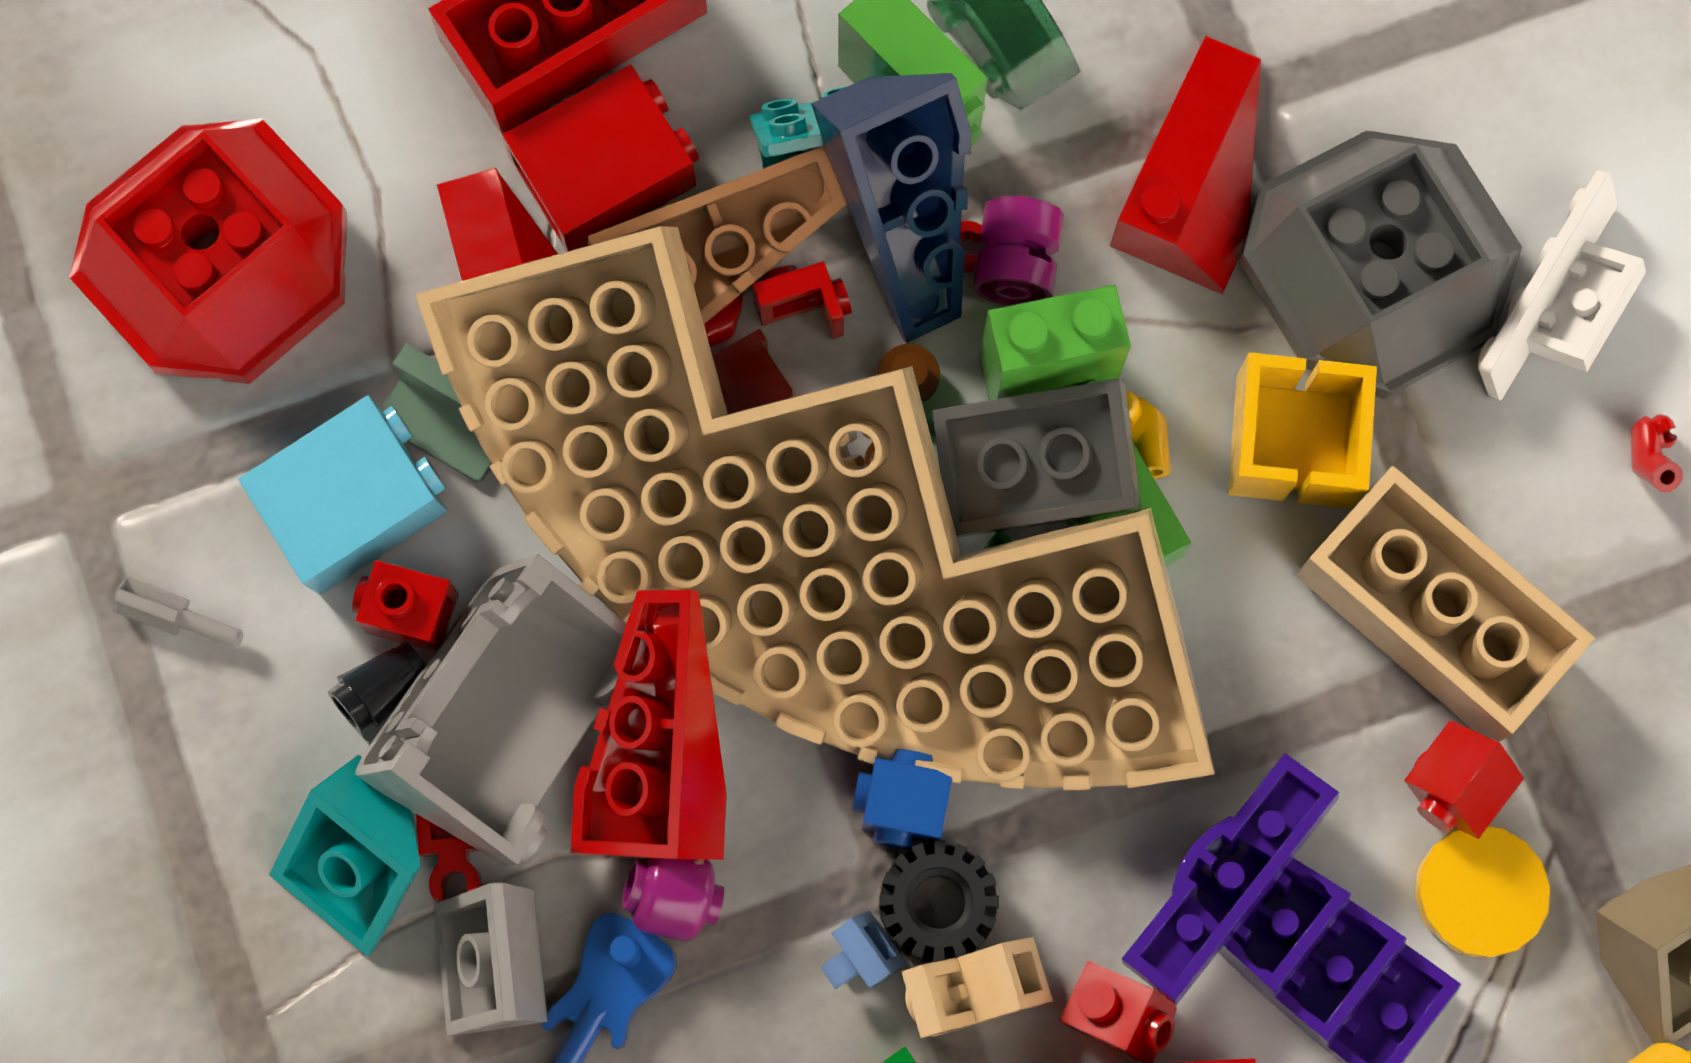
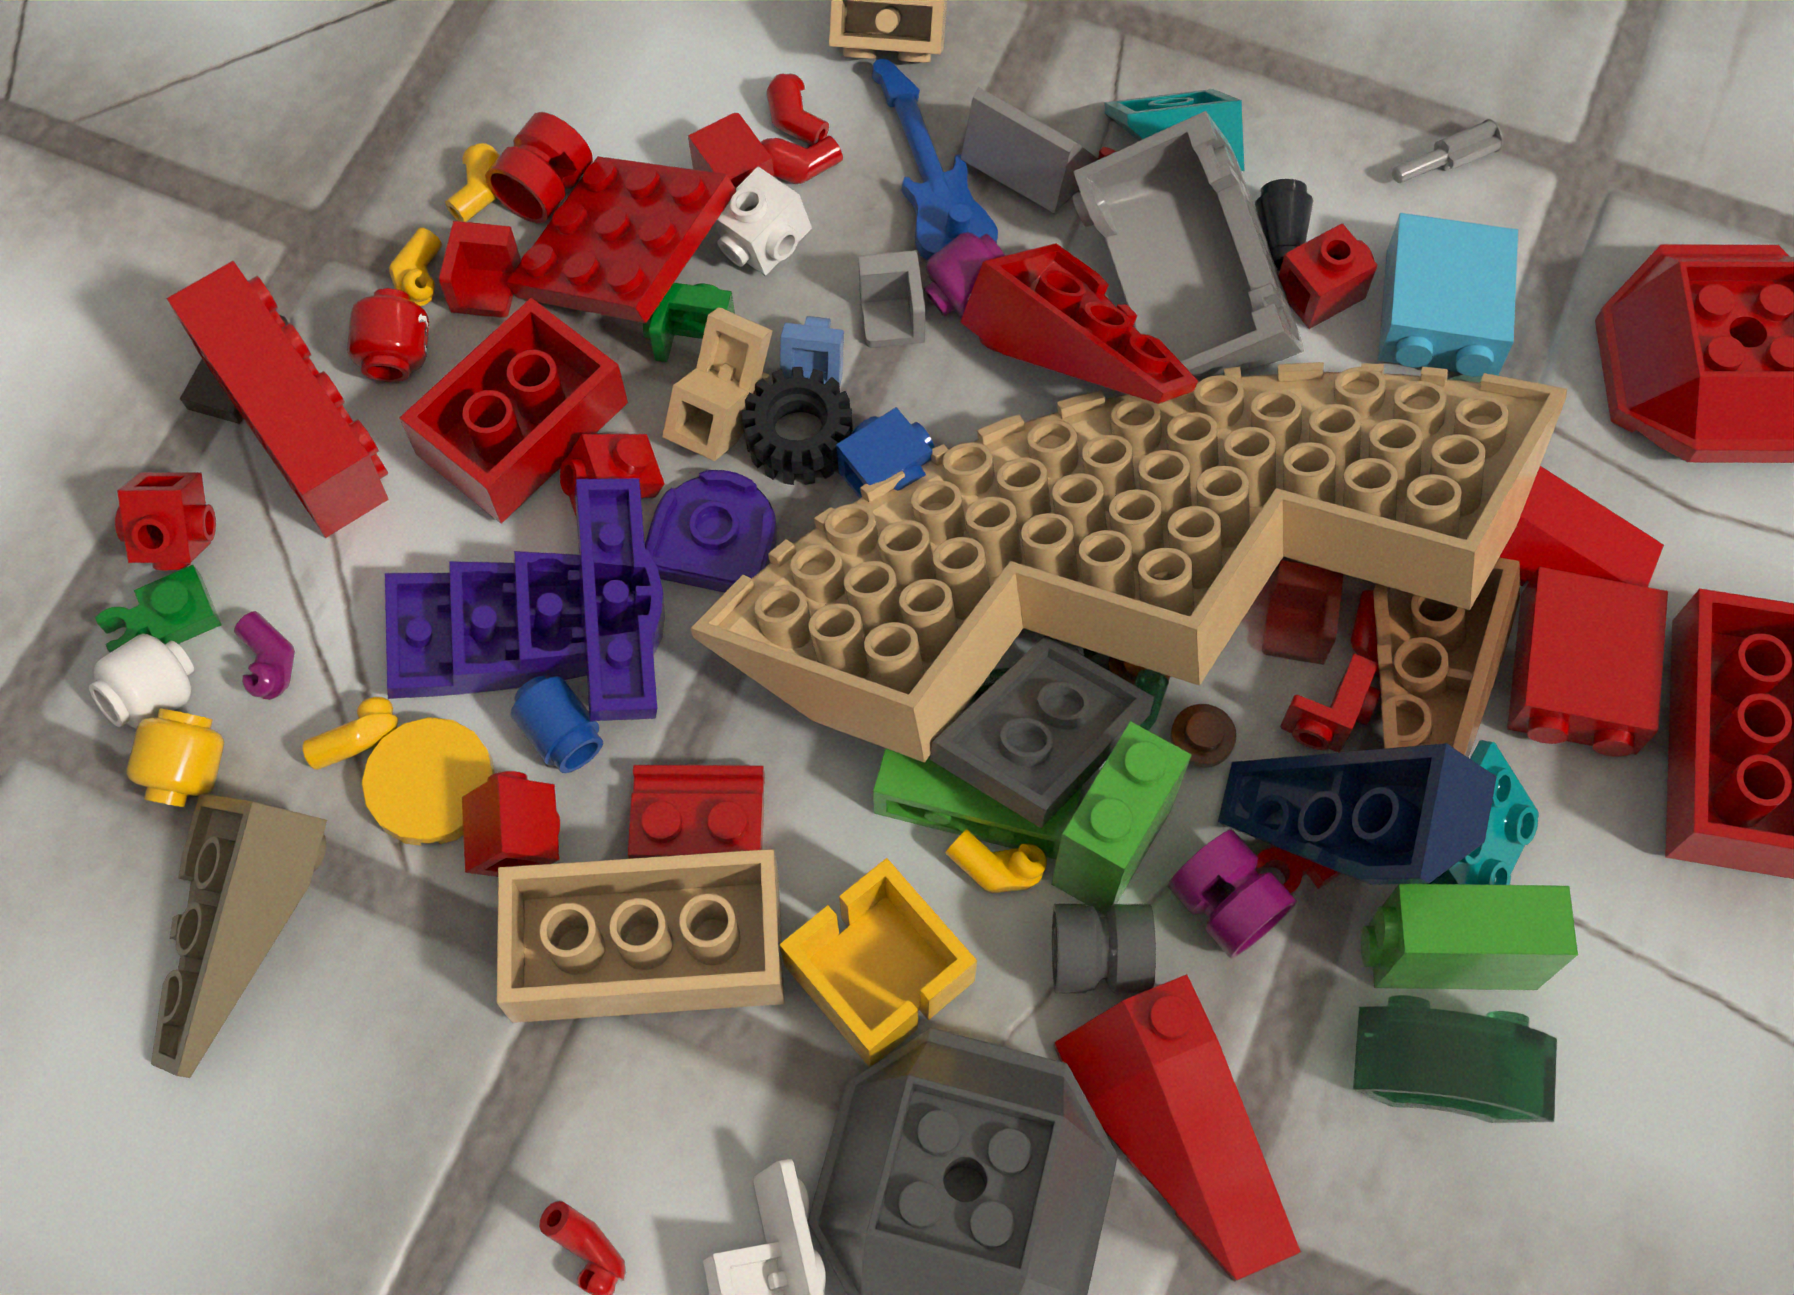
camera: 135 degrees right, 10 degrees down
none -> yellow arm [302,697,398,770]
none -> blue brick [510,676,603,773]
none -> red plate [628,765,765,859]
none -> dark purple tile [645,470,777,593]
none -> light grey panel [858,250,925,348]
none -> dark grey wheel [1052,904,1156,994]

